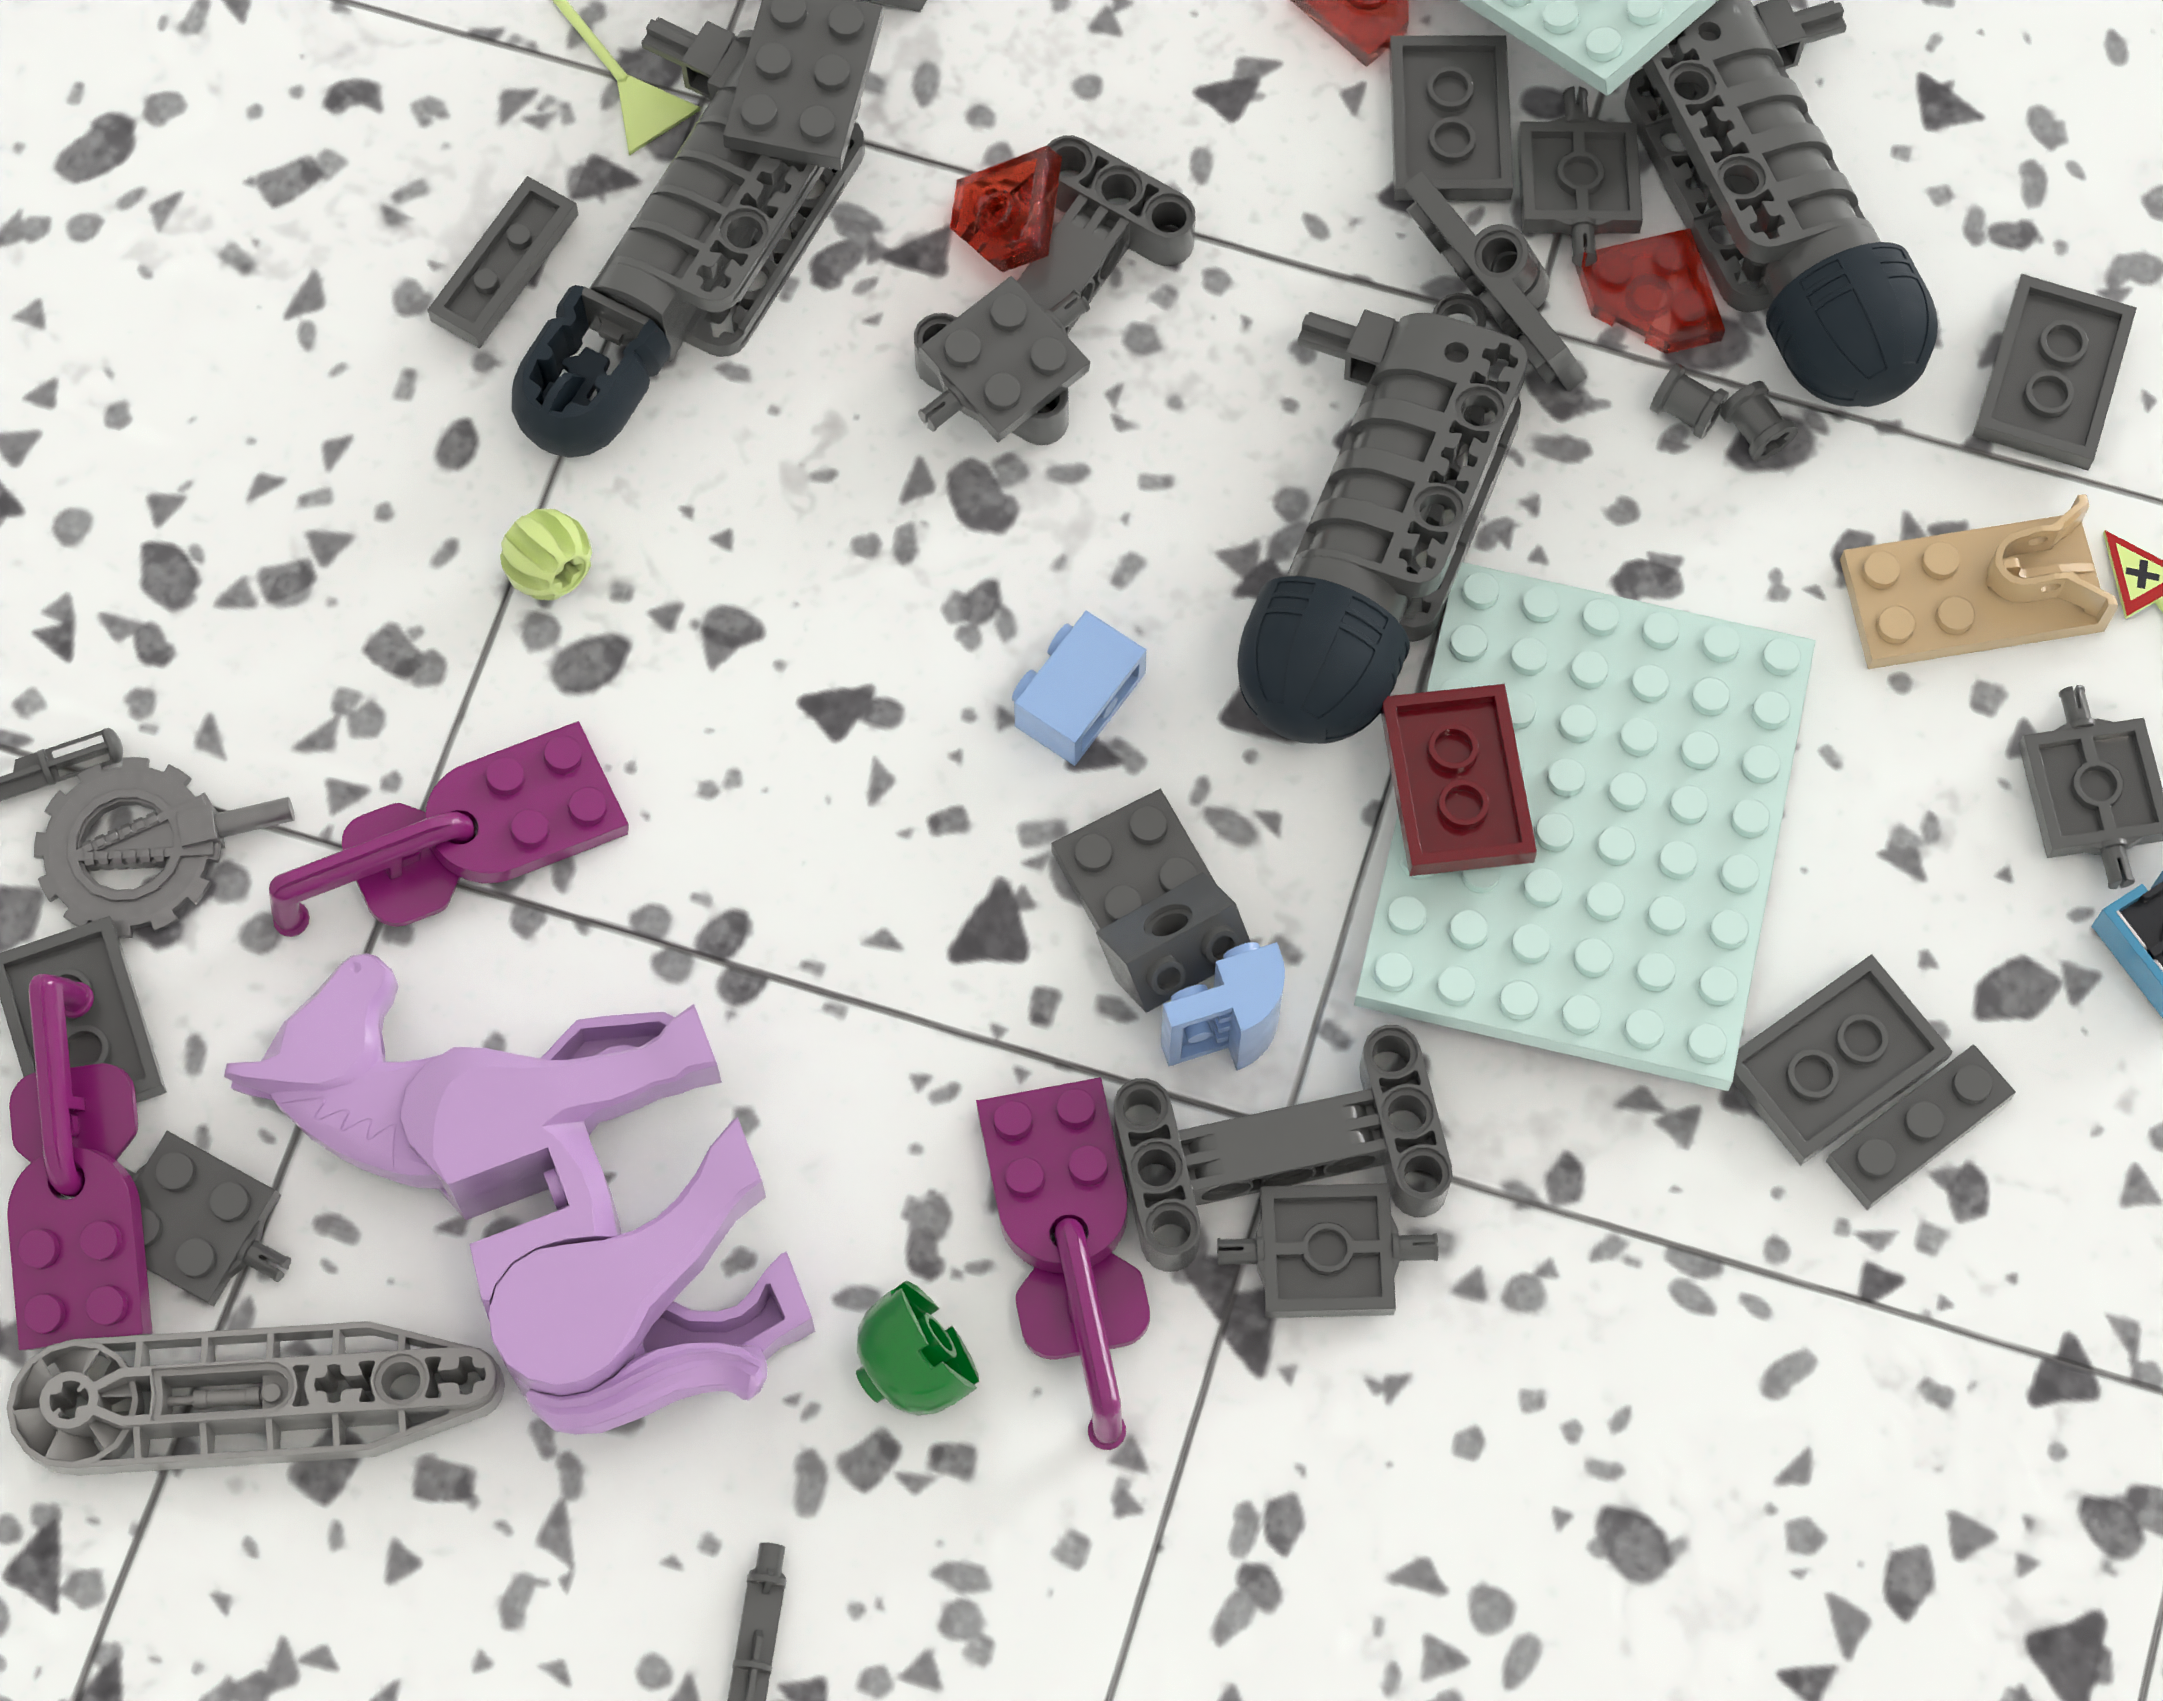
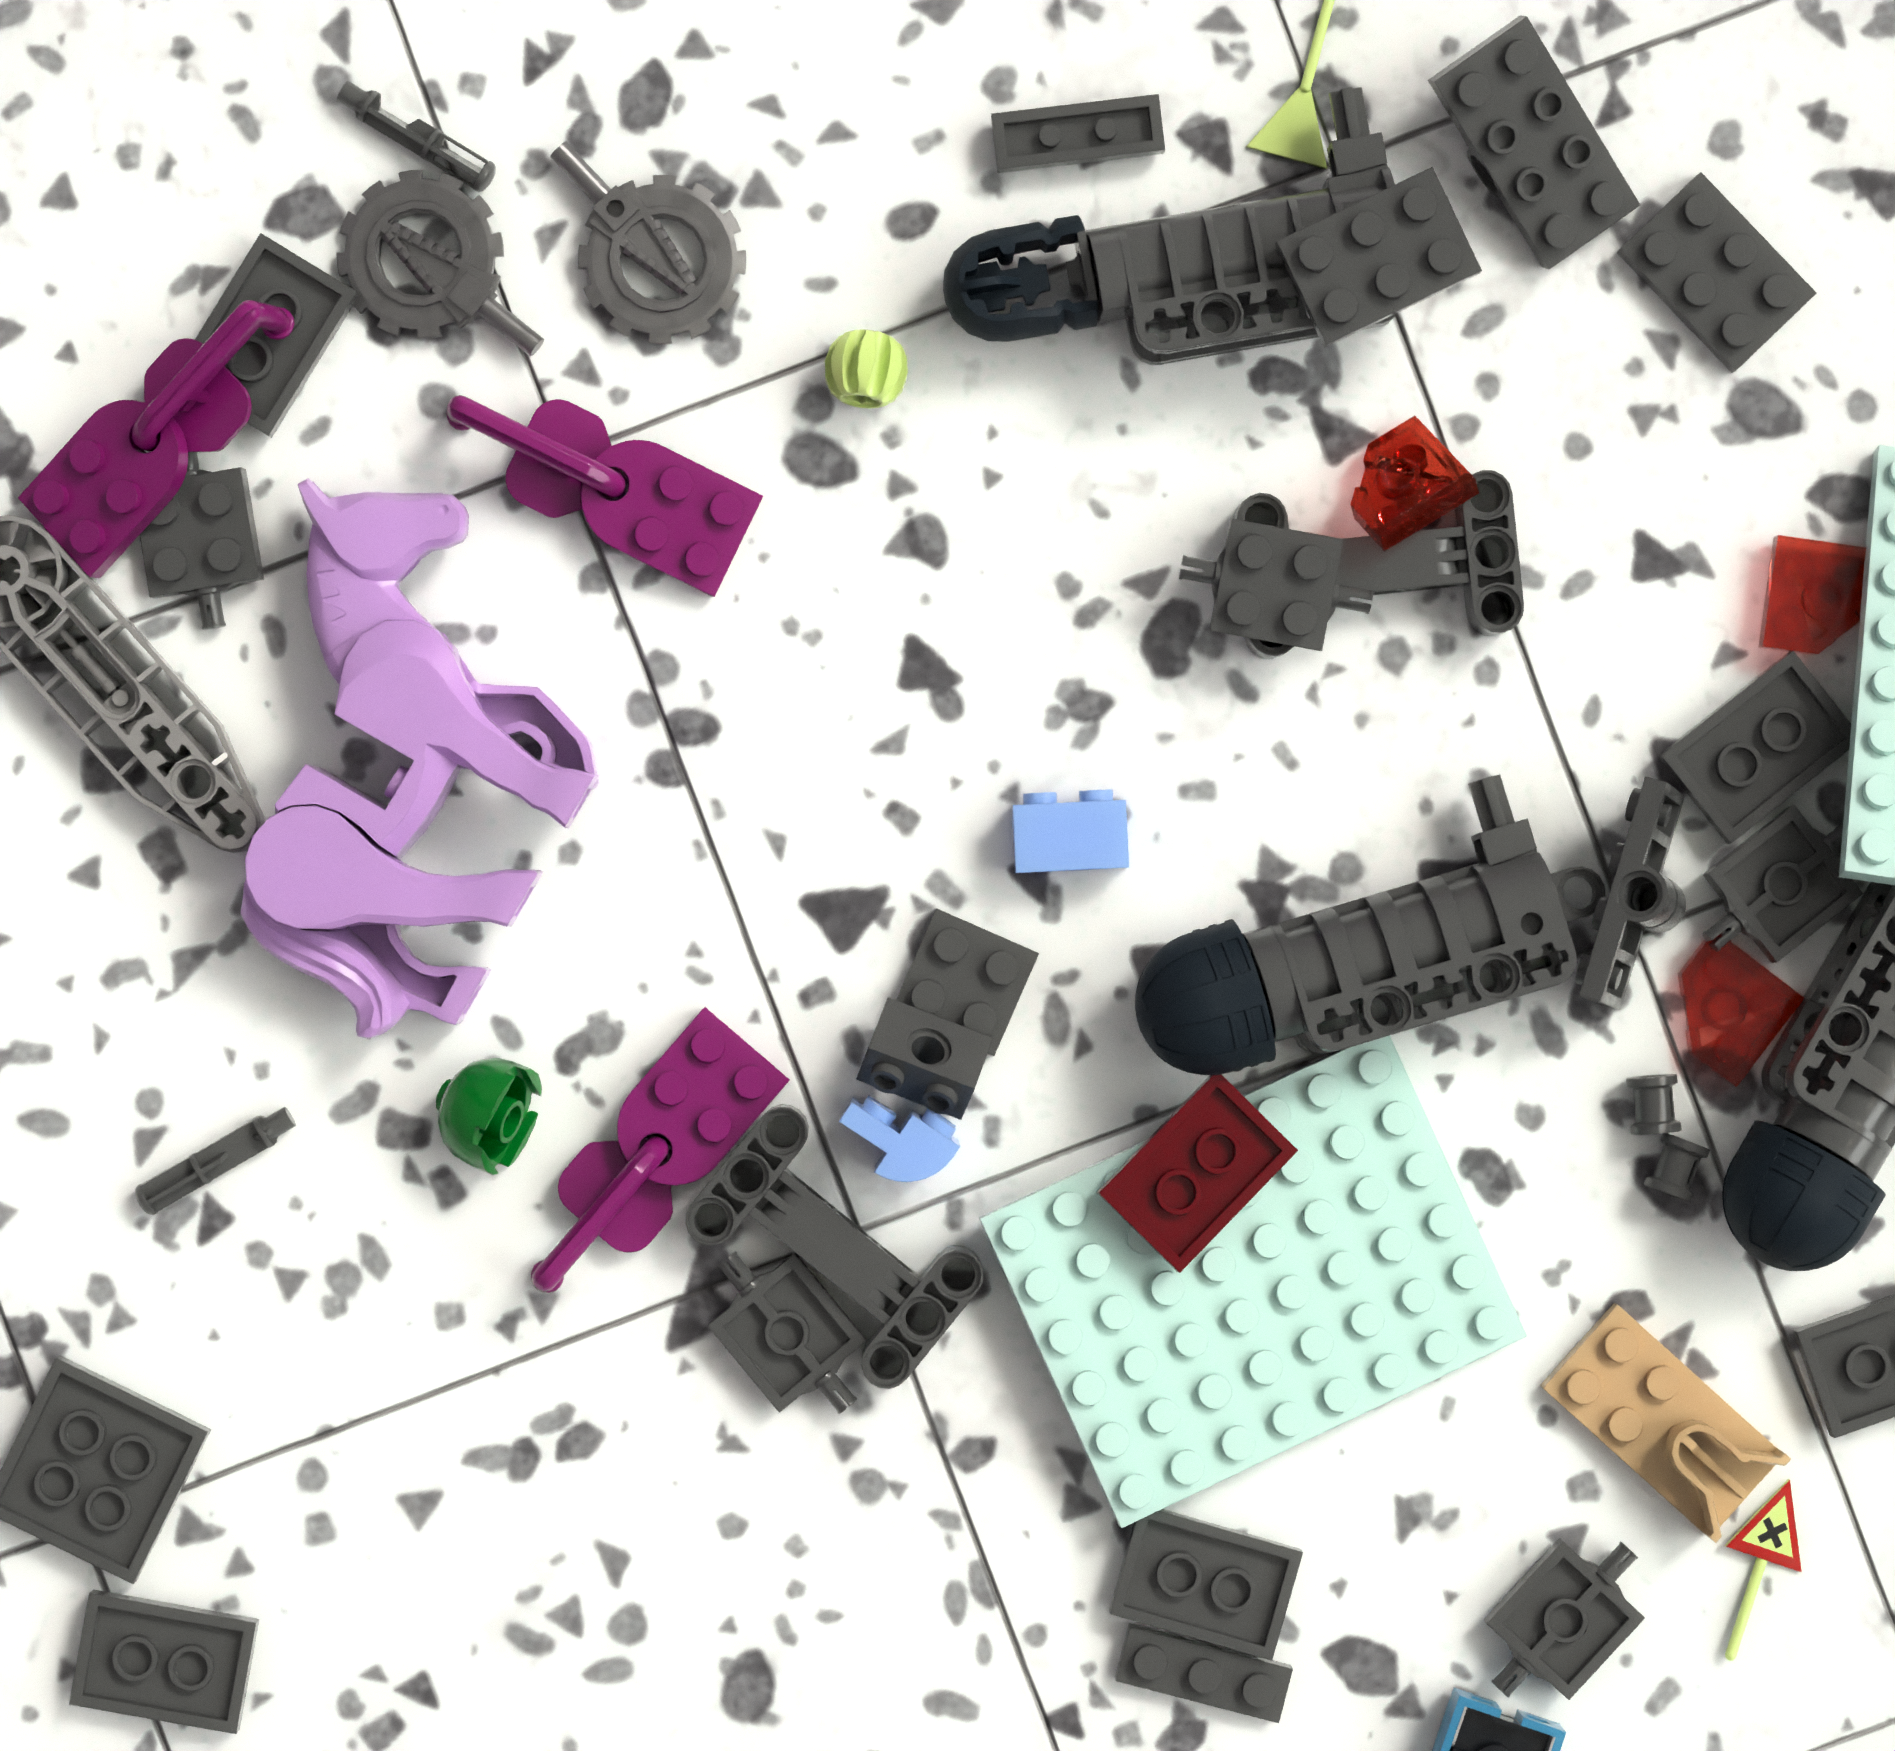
camera: 55 degrees right, 20 degrees up
none -> flat silver bar [550,141,746,344]

